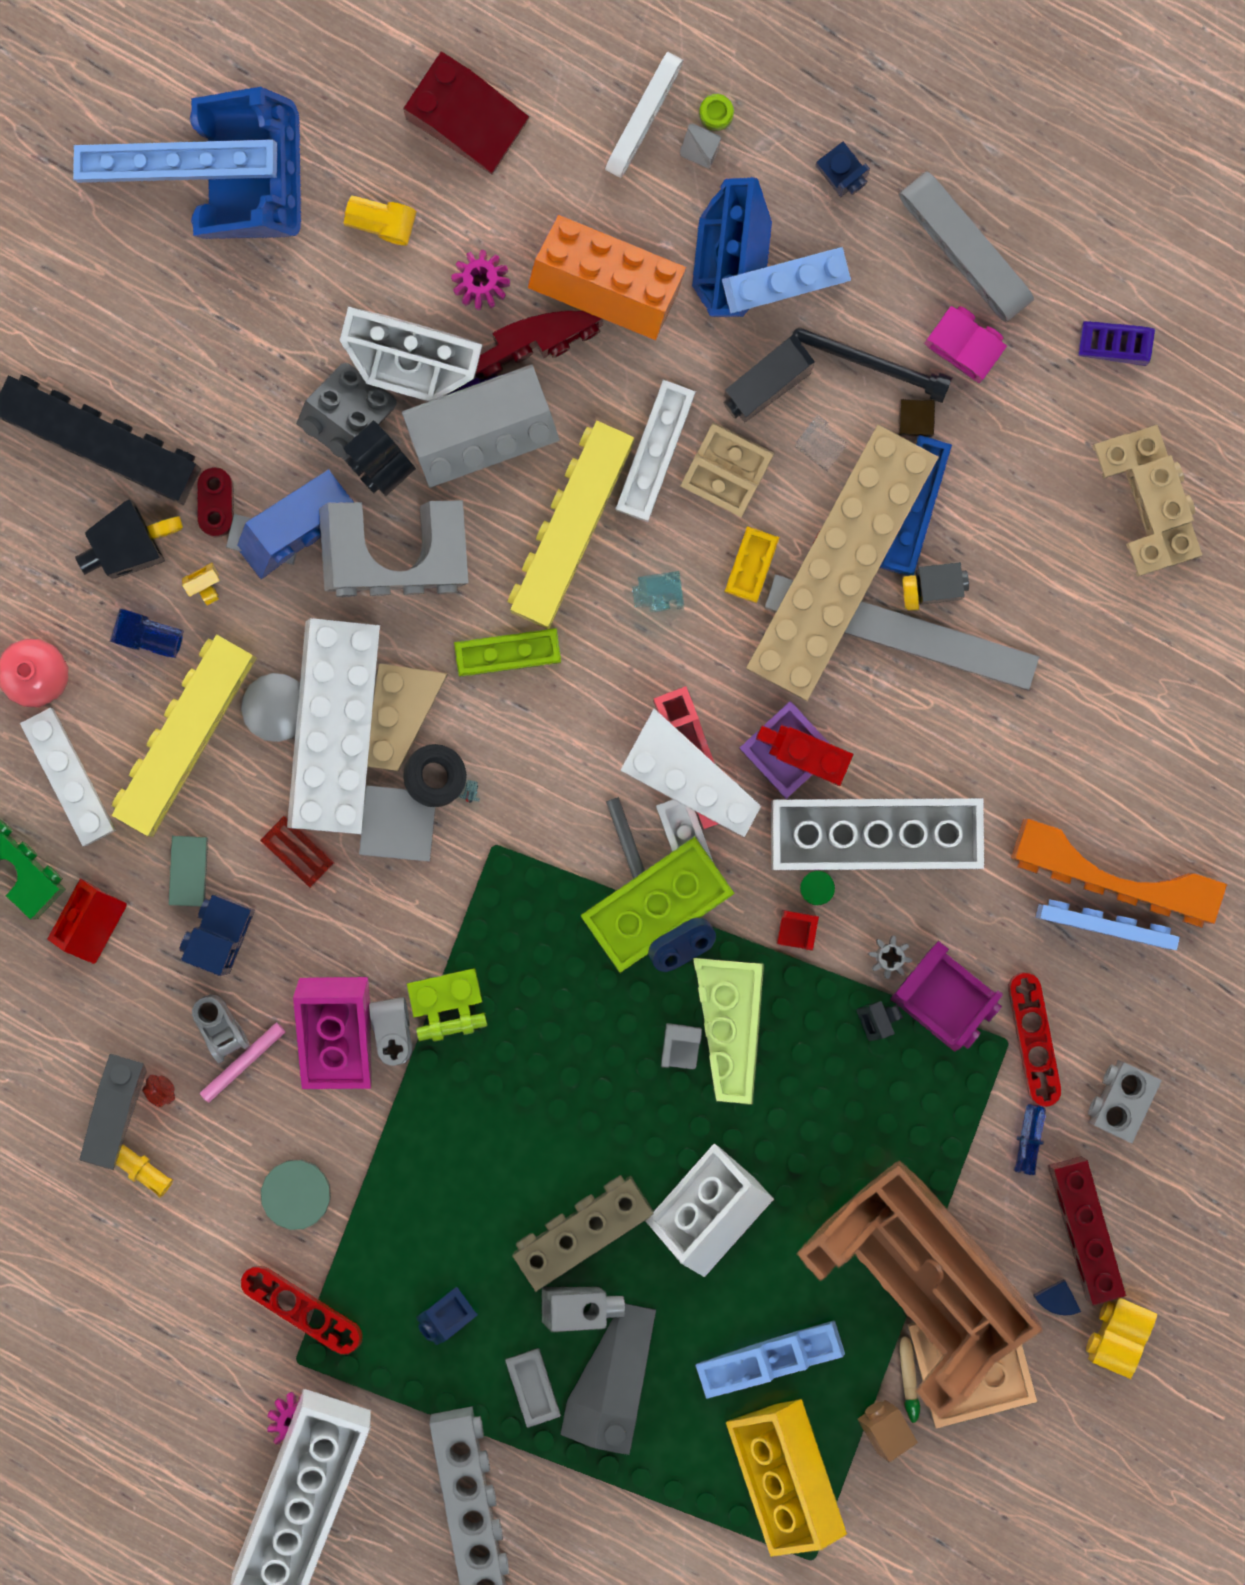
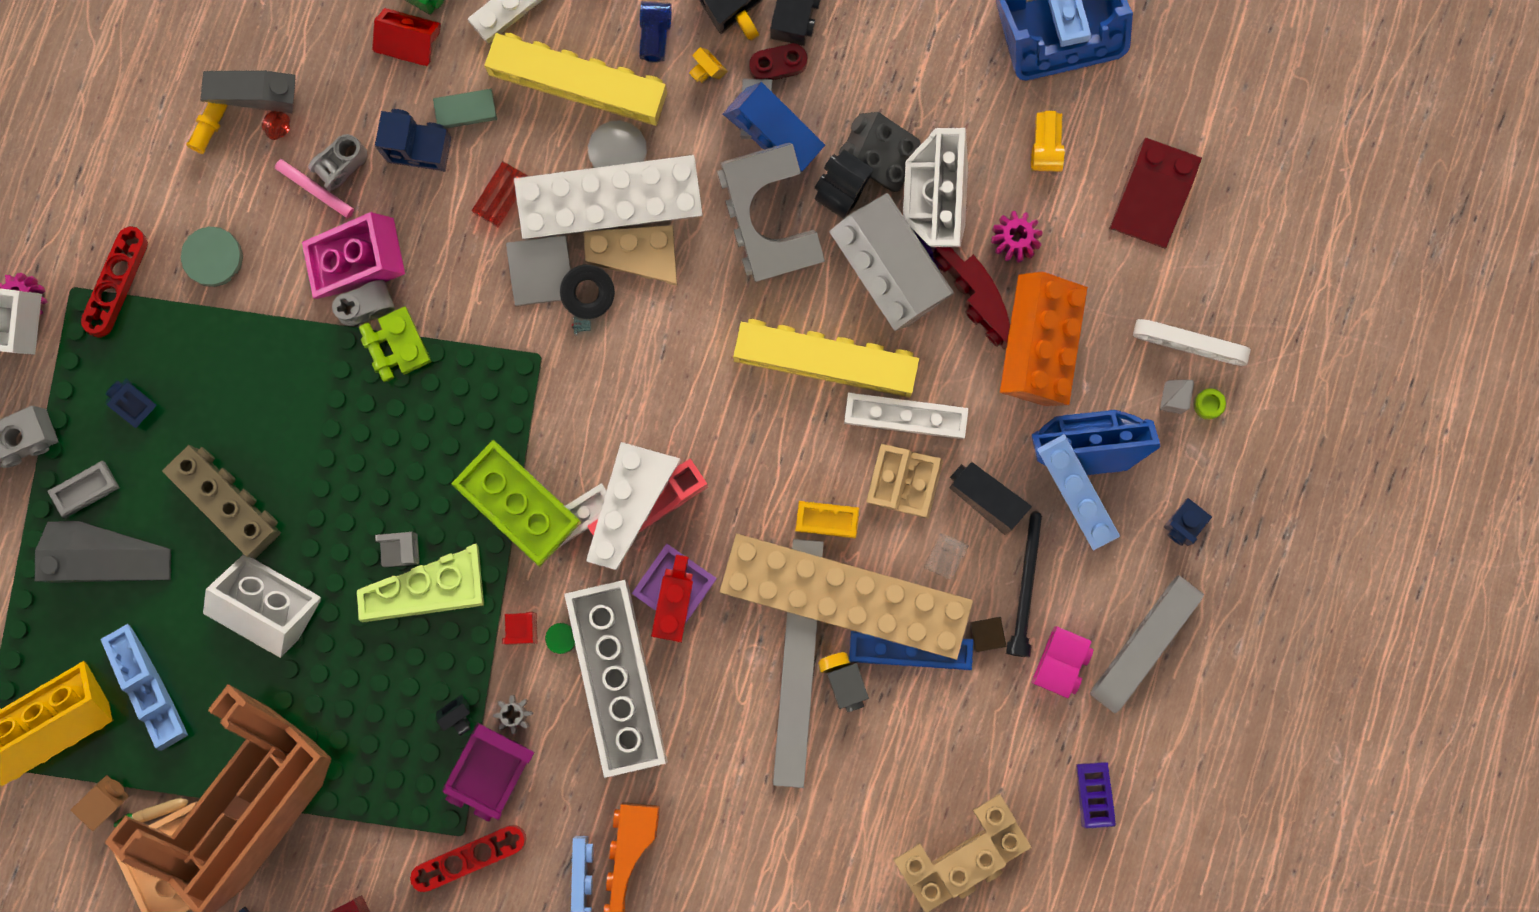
camera: 75 degrees right, 5 degrees down
lime tile [454,628,562,677] -> none
light grey torso [542,1287,625,1332] -> none
dark grey bar [606,797,645,879] -> none
clear light blue brick [632,571,684,612] -> none
dark blue plate [648,918,716,972] -> none
clear blue axle [1013,1104,1046,1175] -> none

